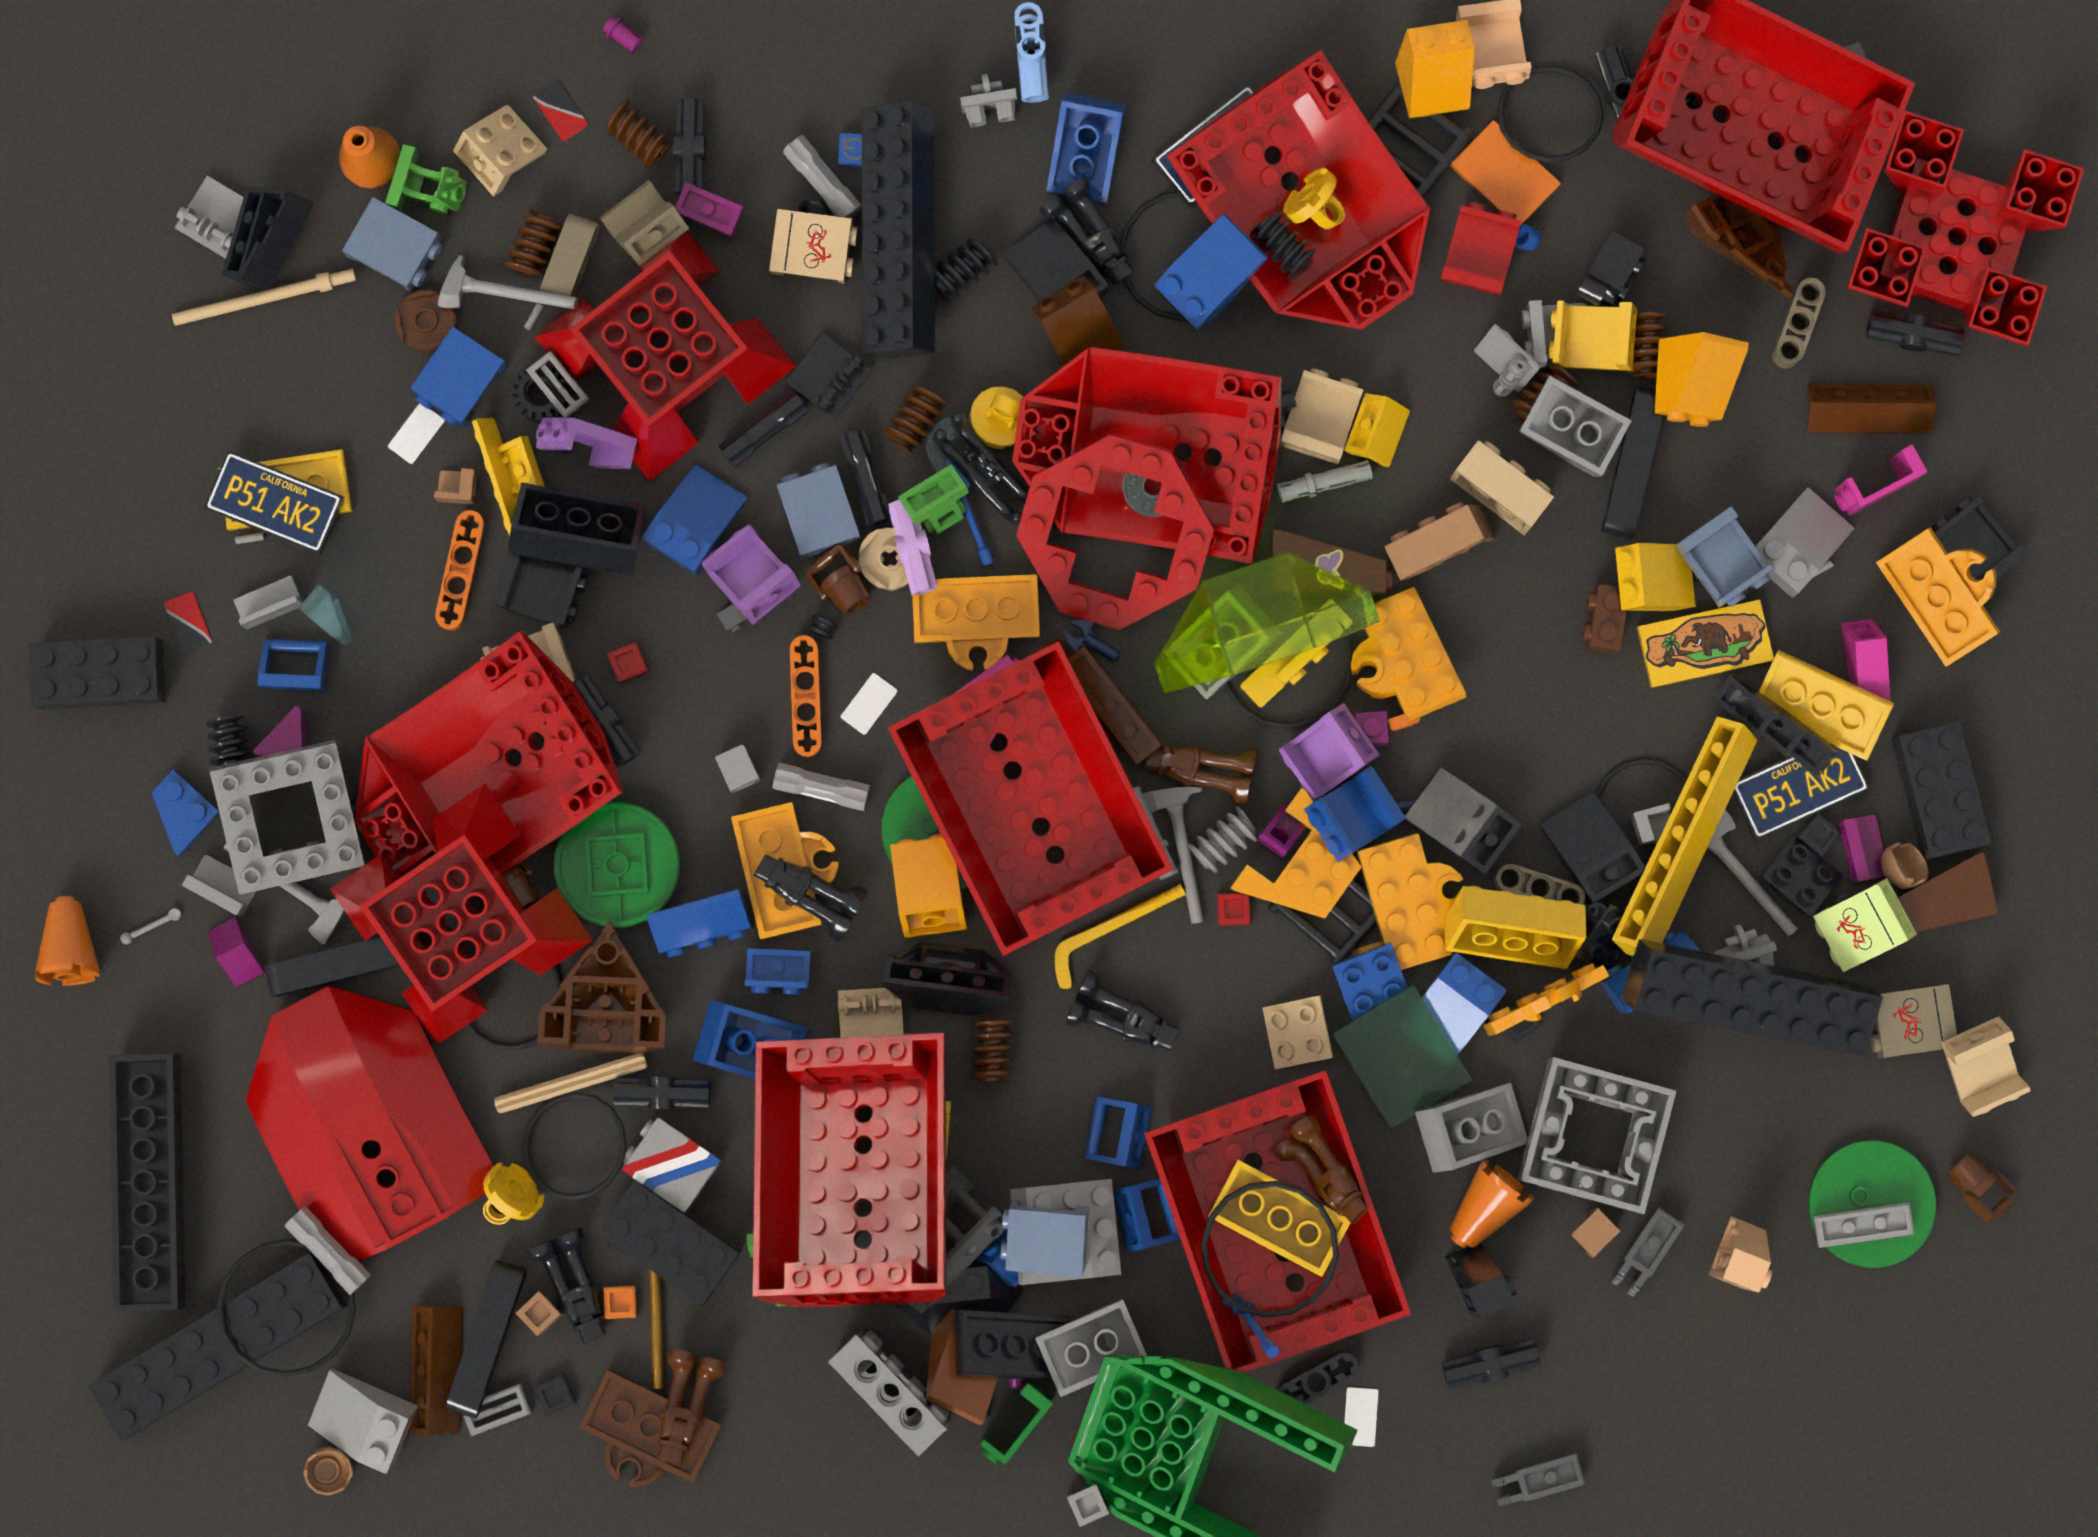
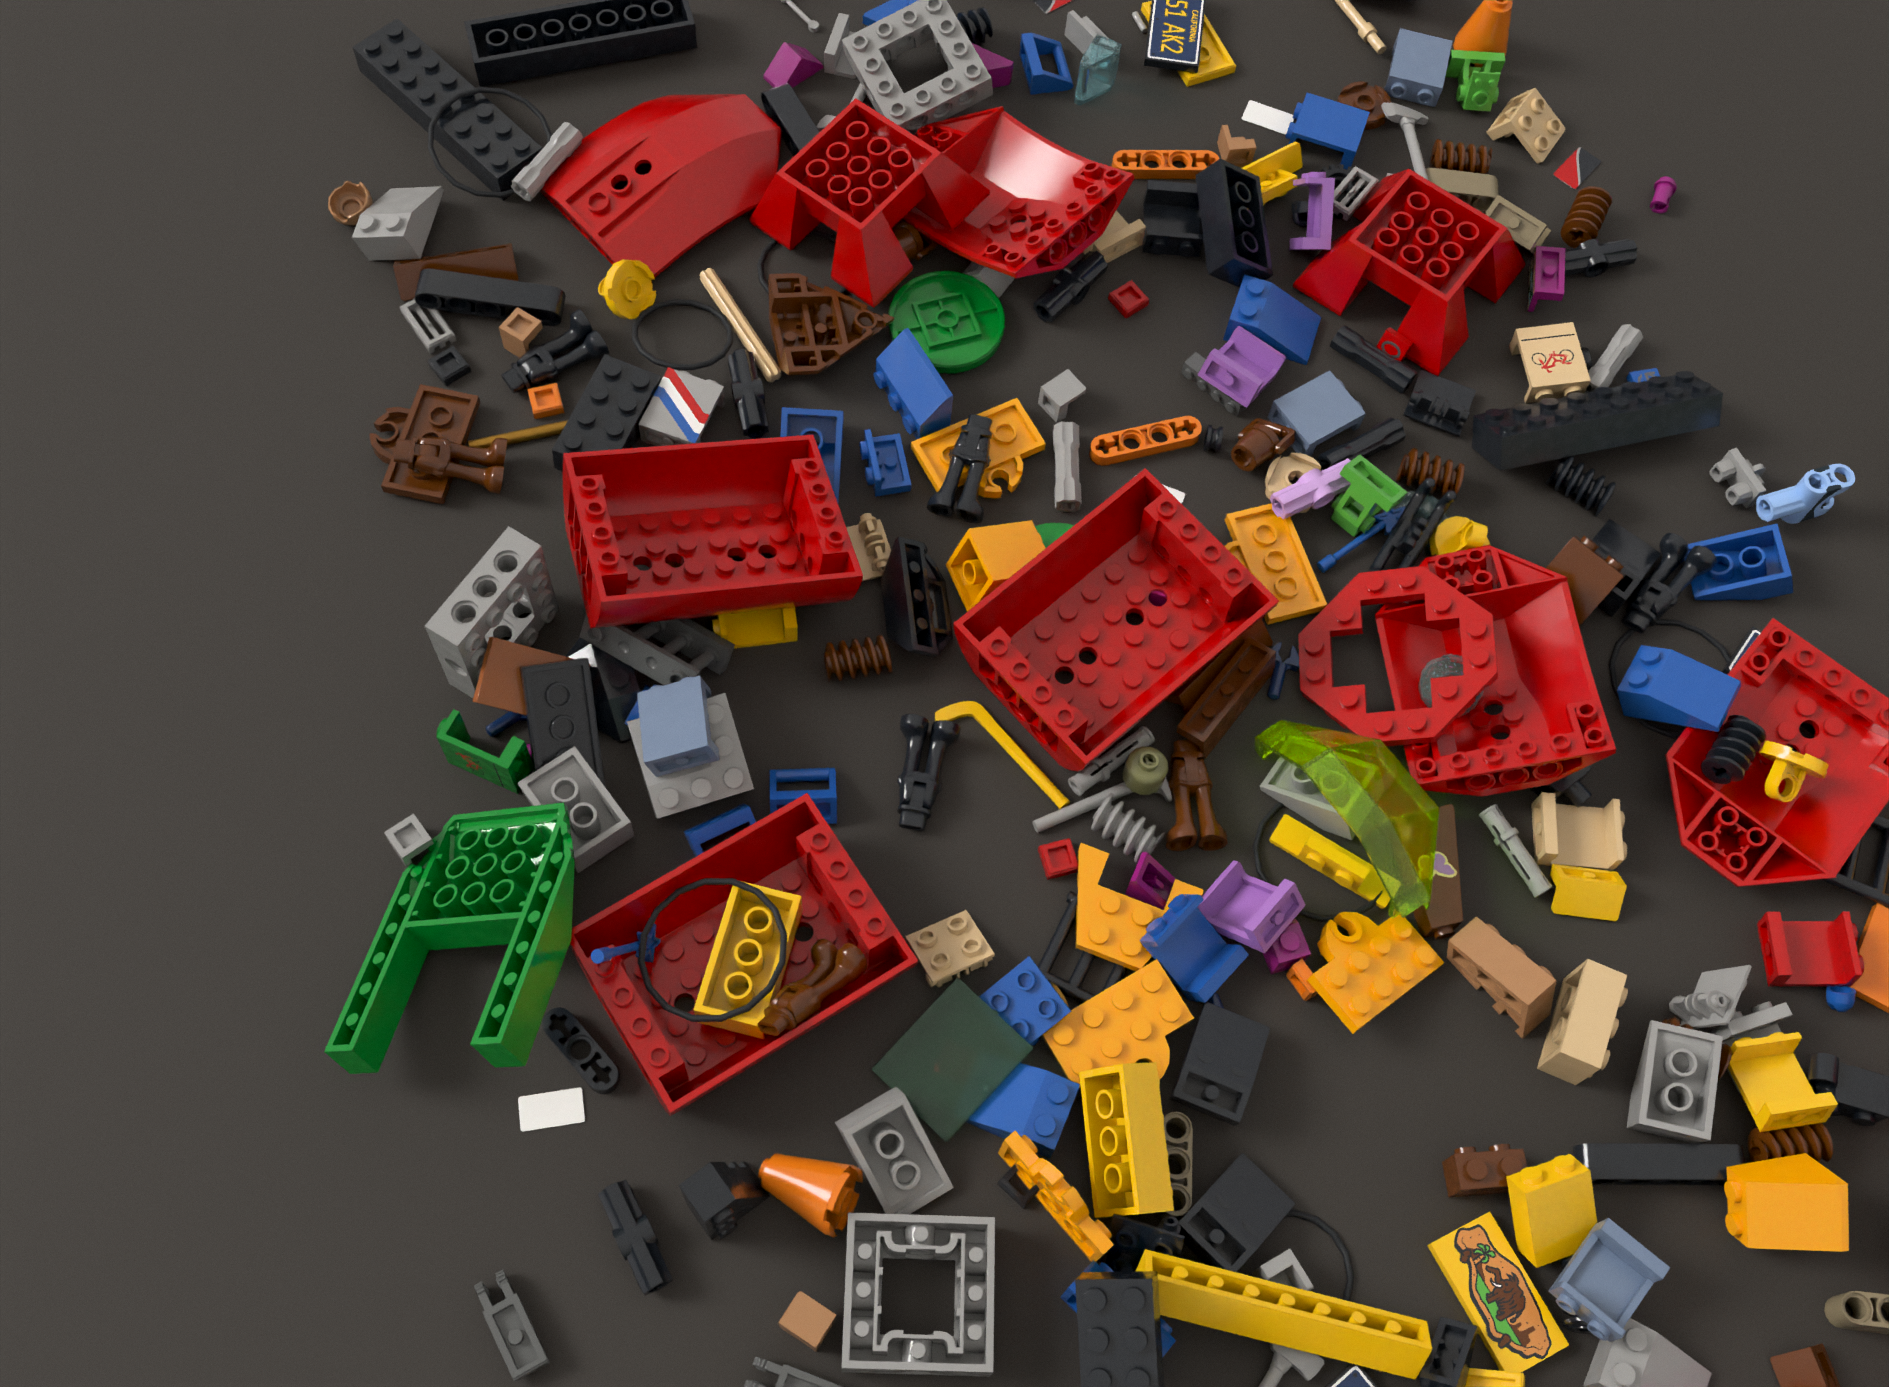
camera: 70 degrees right, 20 degrees down
none -> olive head [1123,746,1168,795]
none -> red tile [1376,327,1414,362]

